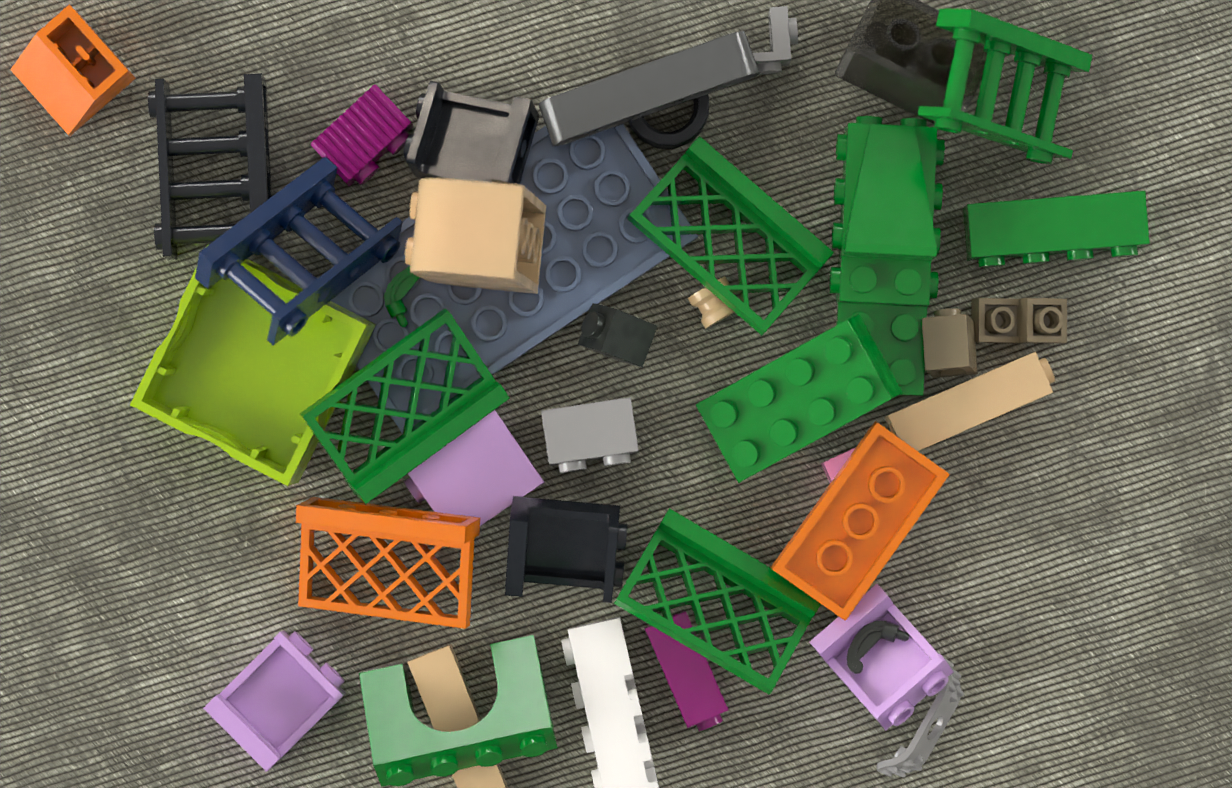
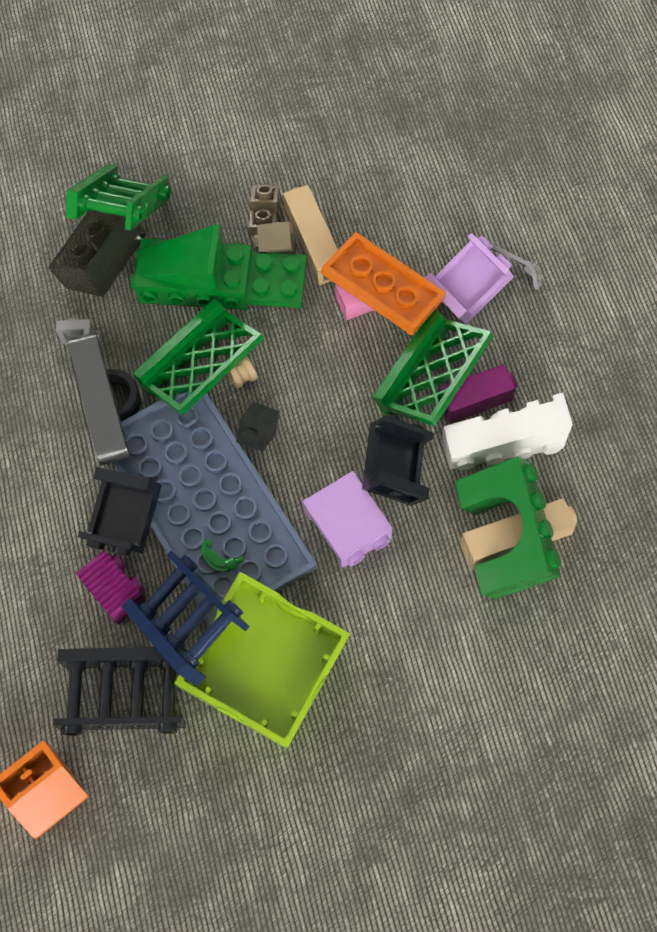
camera: 85 degrees left, 20 degrees down
lavender panel [204,630,346,772] -> none
orange fence [296,497,481,629] -> none
green fence [300,308,510,504] -> none
tan brick [405,178,546,294] -> none
light grey brick [541,397,639,473] -> none
green brick [696,314,903,483] -> none
pearl dark grey piece [847,621,909,674] -> none
green brick [963,191,1150,268] -> none

